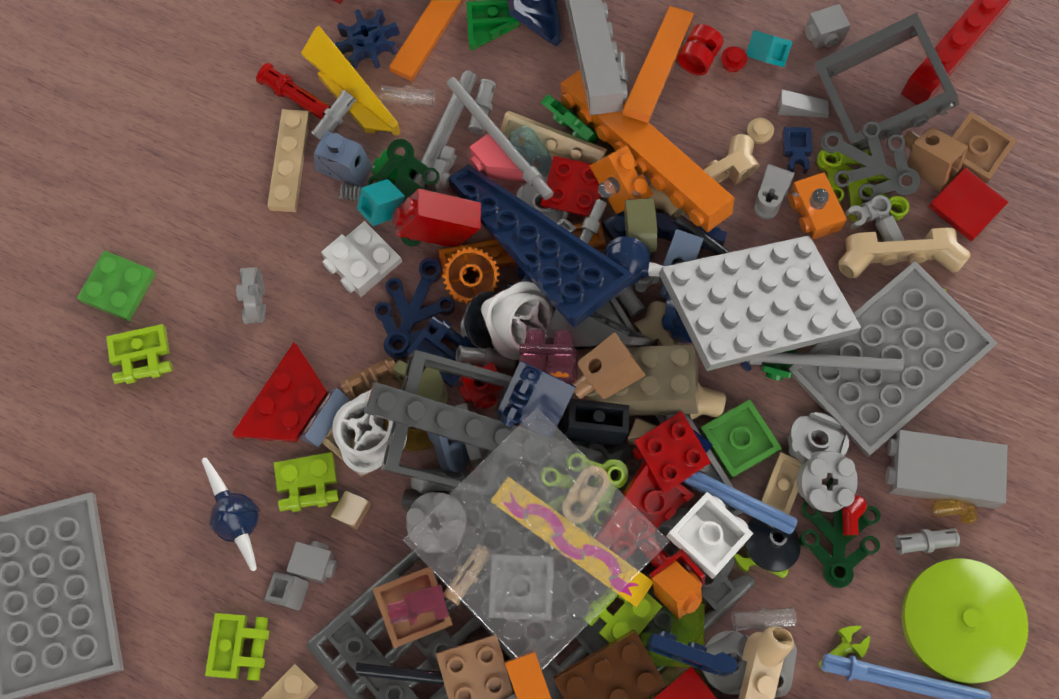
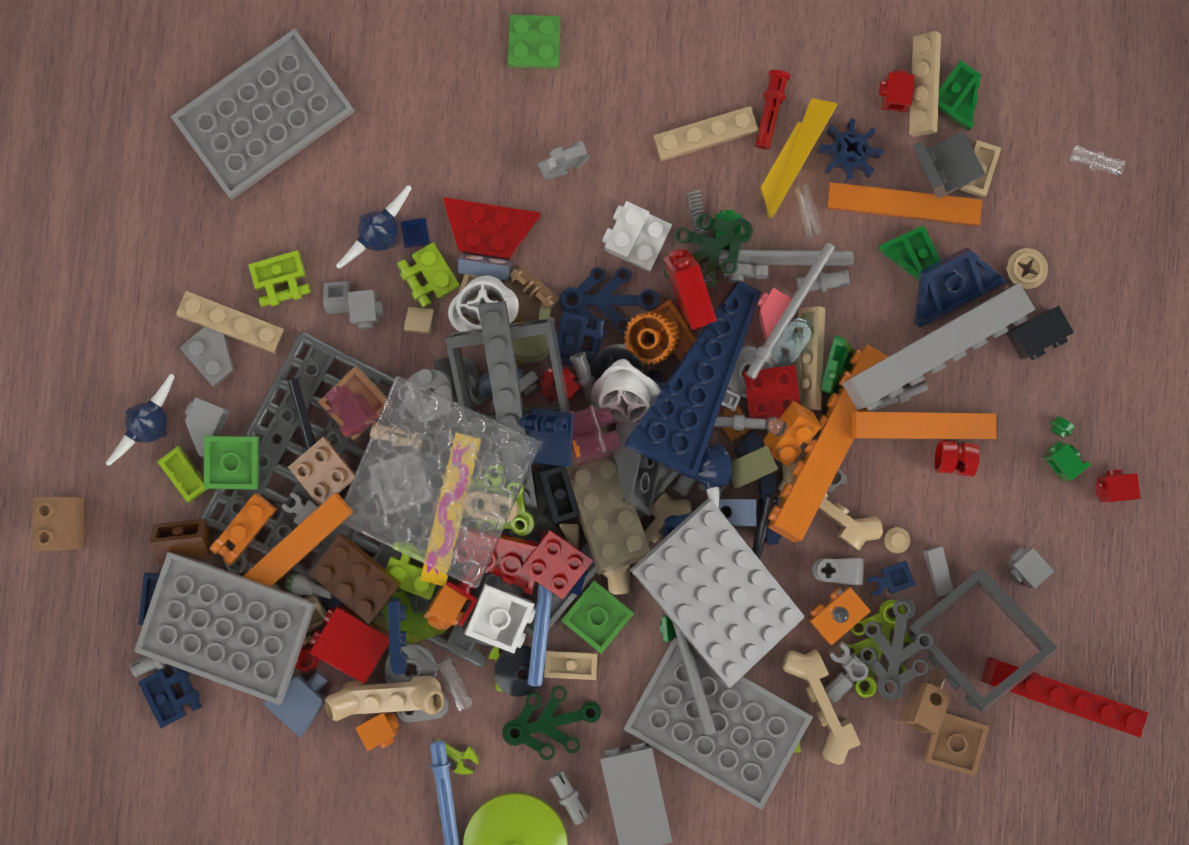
camera: 70 degrees right, 15 degrees up
lime plate [106,324,173,384] -> none
light grey pin [311,90,357,140] -> none
sand blue torso [314,131,372,188] -> none
teal panel [356,179,405,226] -> none
medium nougat torso [571,333,646,399] -> none
red plate [721,46,748,72] -> none
teal panel [746,30,793,67] -> none
light grey plate [788,412,849,464] -> none
light grey plate [797,451,858,512] -> none
red arm [842,495,867,535] -> none
red tile [928,167,1009,242] -> none
clear yellow arm [933,499,978,523] -> none
none -> clear blue plate [401,218,431,248]

